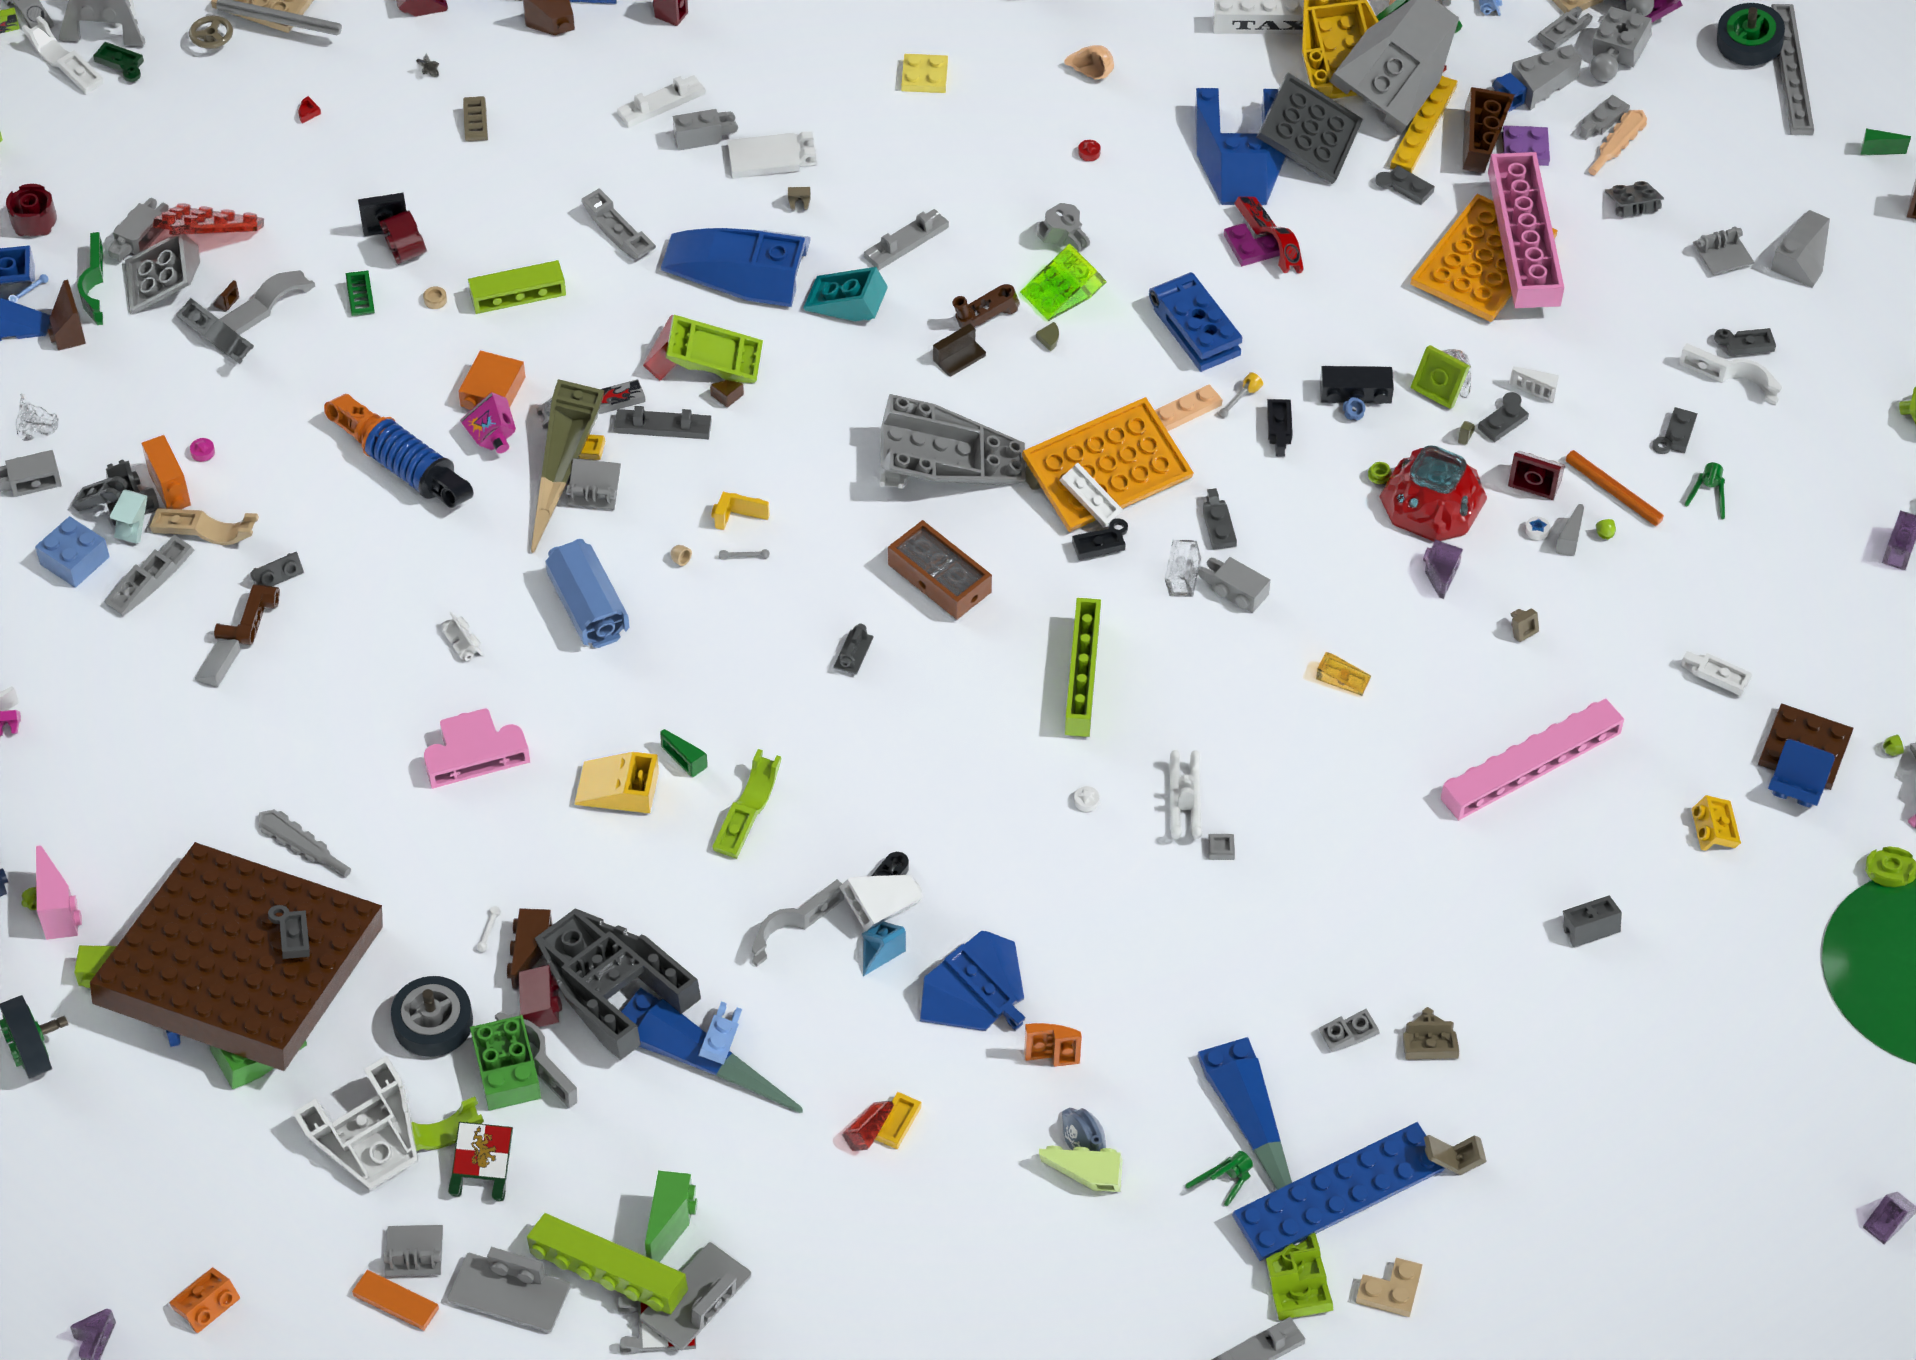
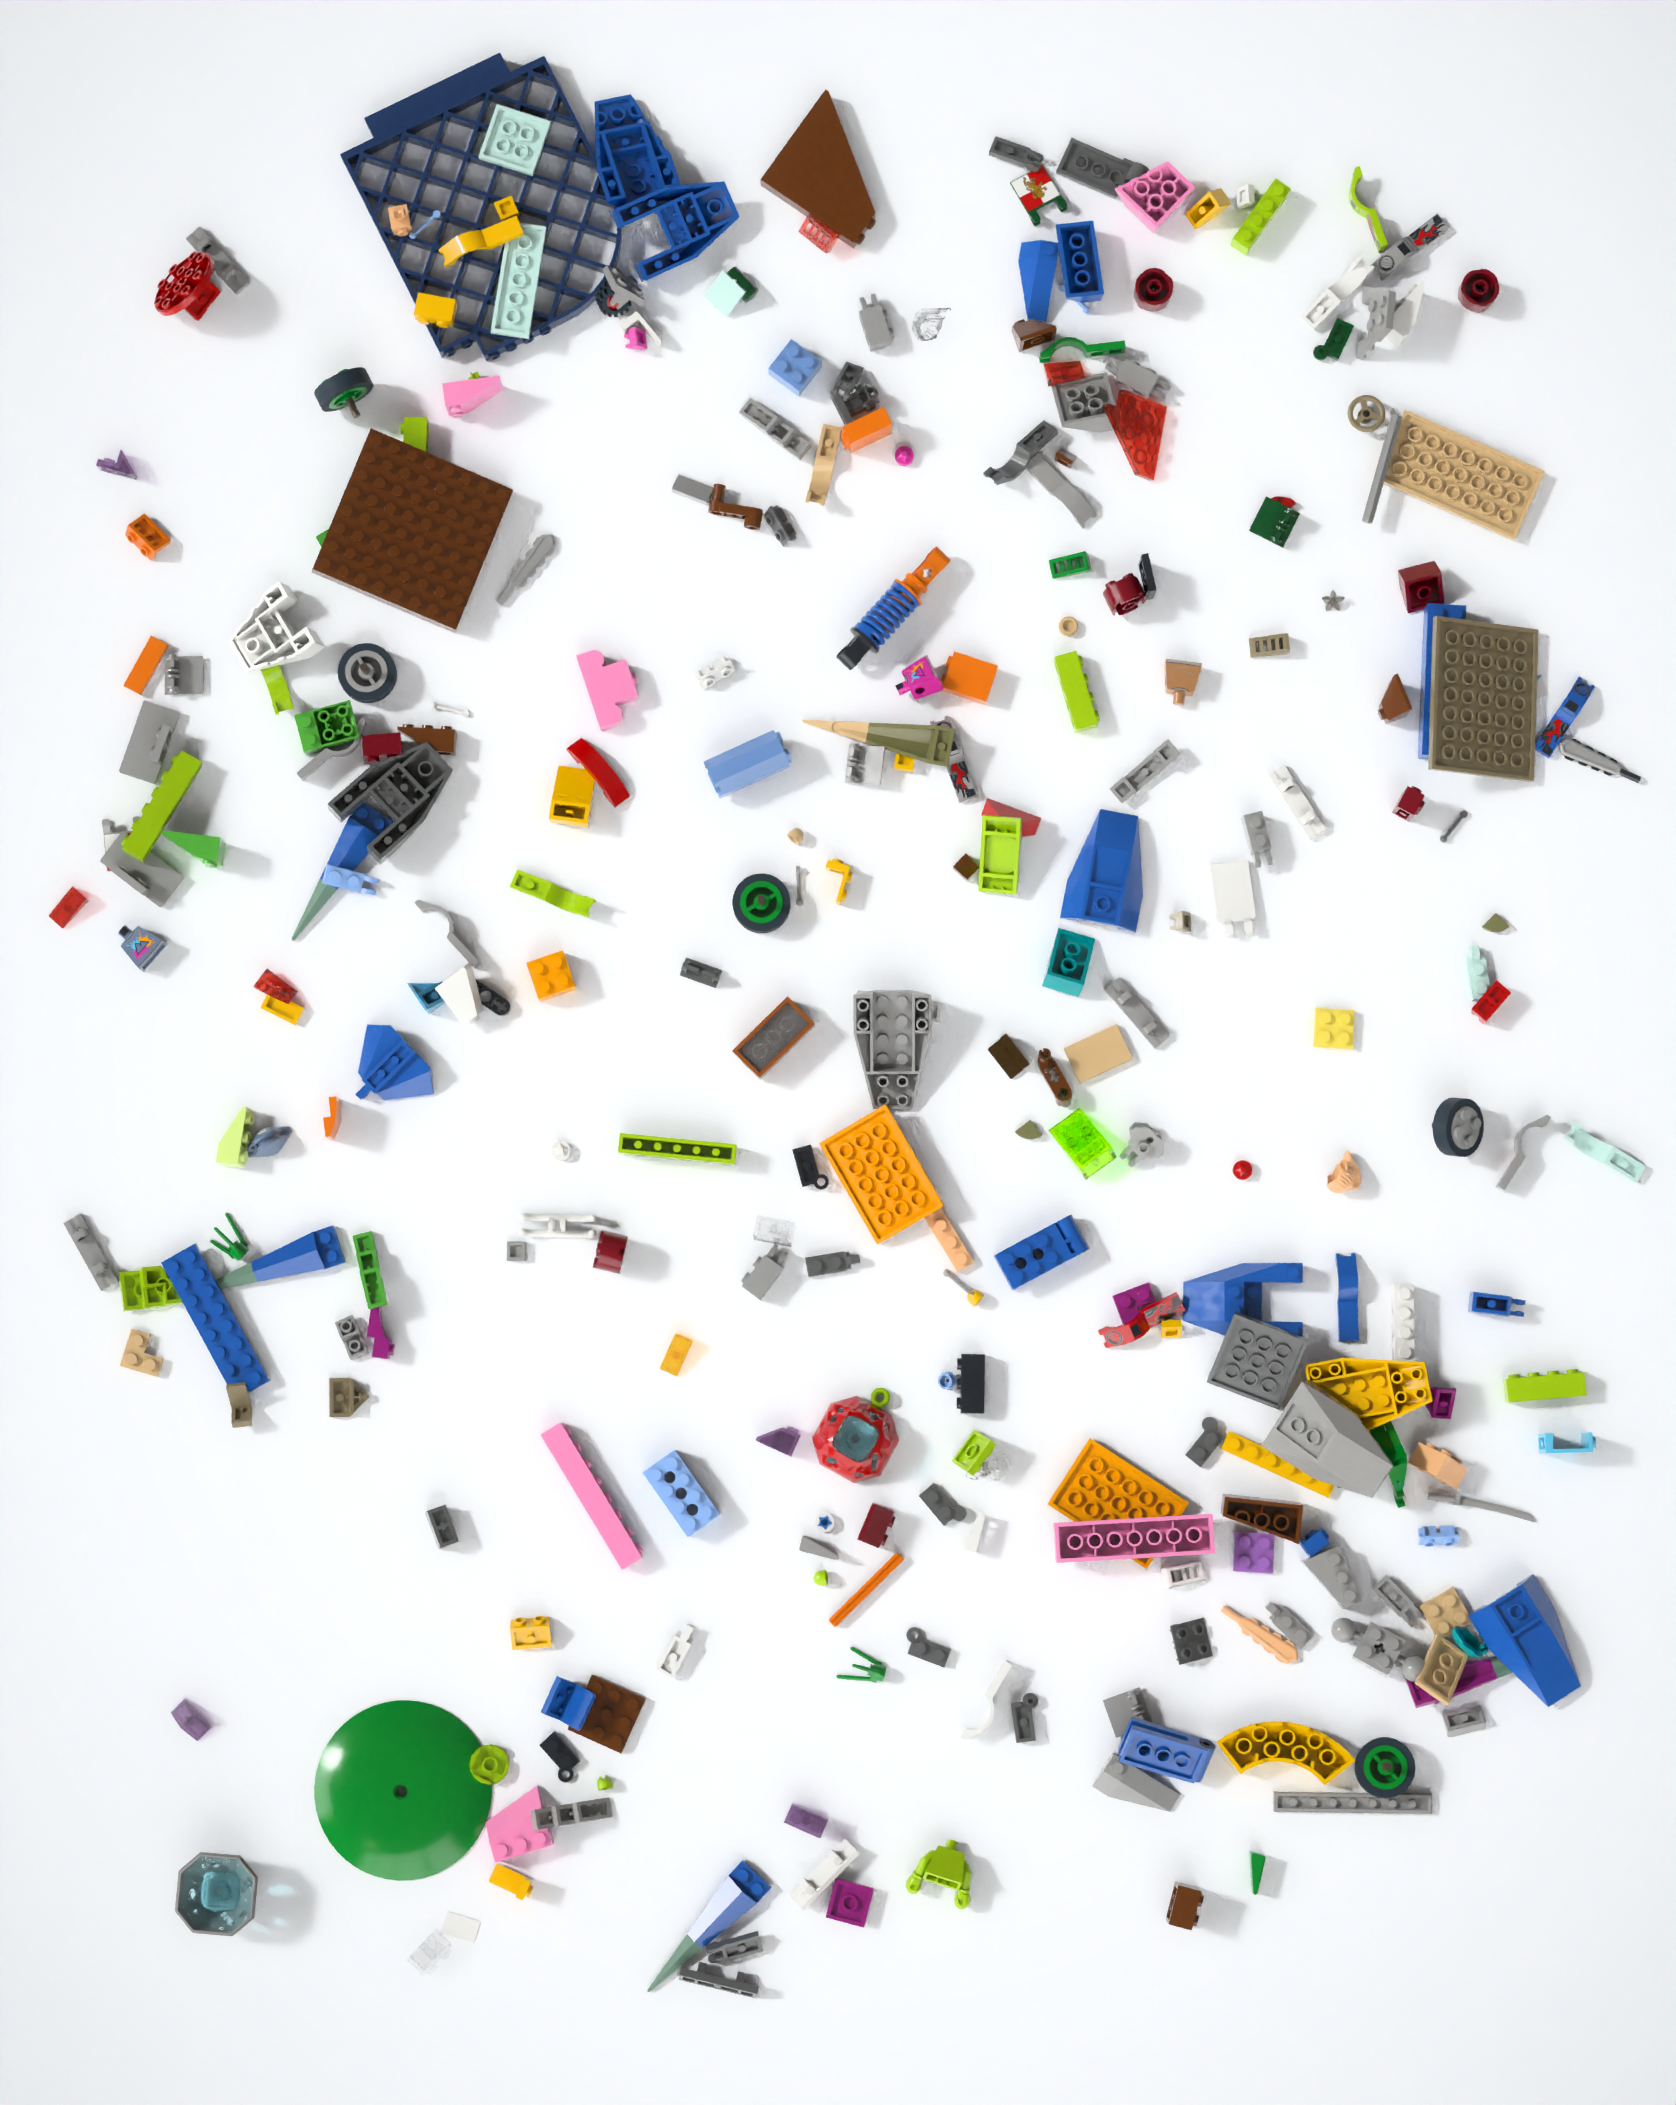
camera: 90 degrees right, 30 degrees up
light aqua slope [110,489,147,544] -> none
dark grey hinge [268,905,310,959] -> none
flag [448,1122,513,1201] -> none
dark grey hinge [614,406,712,440] -> none
green slope [660,729,708,777] -> none
white hinge [1059,463,1123,527] -> none
black hinge [1267,399,1293,457] -> none
olive tile [1458,421,1475,446] -> none
dark tan tile [1510,608,1539,642] -> none
none -> sand blue torso [118,925,168,972]
none -> bright green slope [352,1231,388,1309]
none -> magenta slope [367,1307,395,1359]
none -> light orange brick [526,950,577,1002]
none -> black hinge [539,1731,580,1782]
none -> red slope [566,738,630,808]
none -> dark red brick [593,1230,628,1274]
none -> light blue brick [642,1450,720,1537]
none -> wheel [732,873,791,933]
none -> clear red slope [1043,361,1085,387]
none -> tan tile [1064,1024,1133,1084]
none -> hinge [1118,1717,1216,1784]
none -> yellow plate [1161,1319,1182,1338]
none -> white slope [1161,1560,1206,1588]
none -> medium nougat torso [1164,659,1202,706]
none -> yellow brick [1216,1721,1356,1785]
none -> dark green hinge [1249,496,1300,548]
none -> blue piece [1335,1253,1359,1341]

